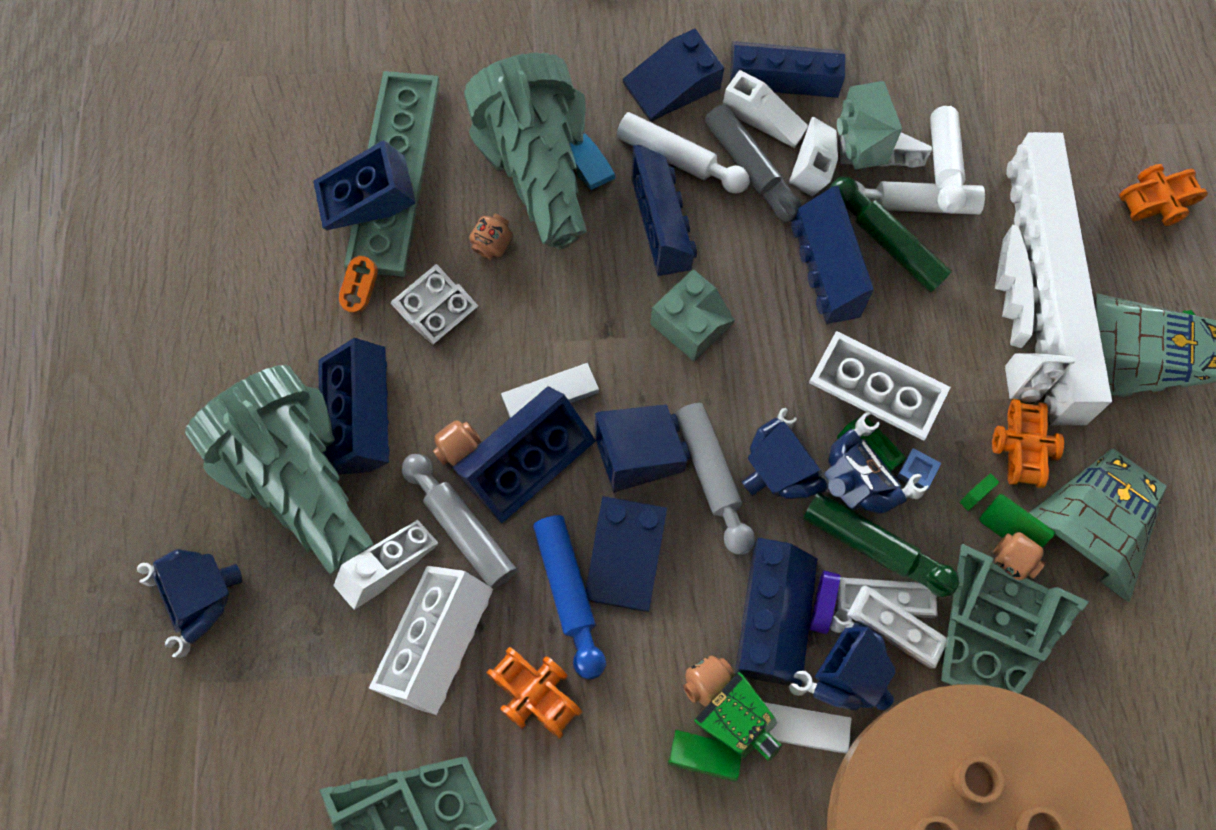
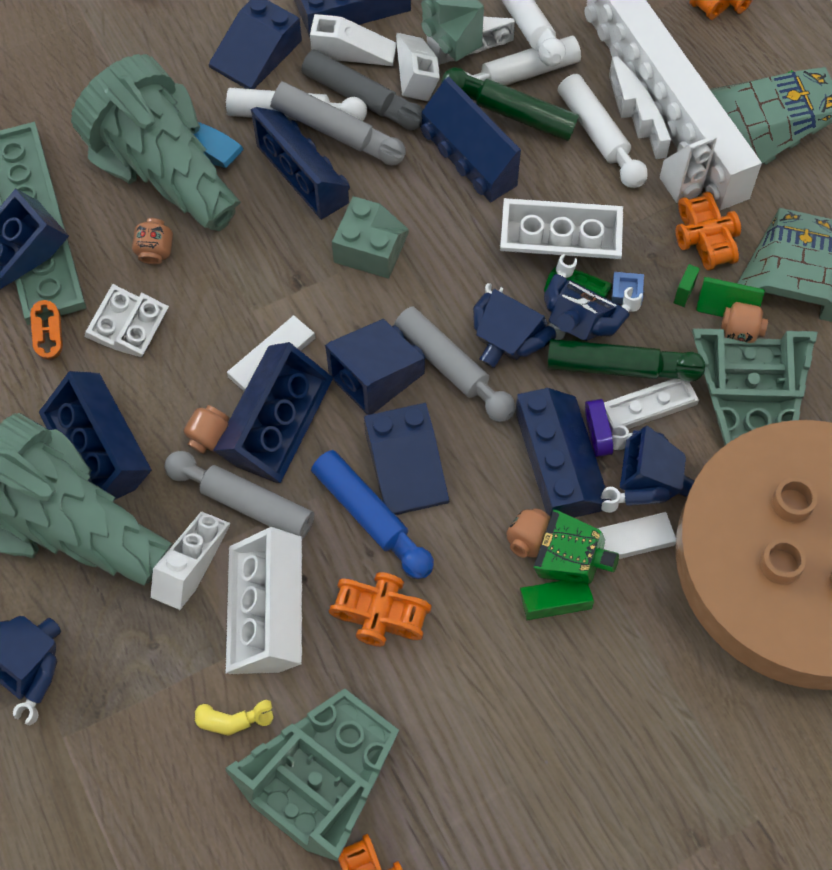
camera: 20 degrees left, 5 degrees down
white tile [847,586,947,669] -> none
none -> light yellow arm [195,700,273,736]
none -> light grey piece [270,81,406,166]
none -> white piece [558,74,648,188]

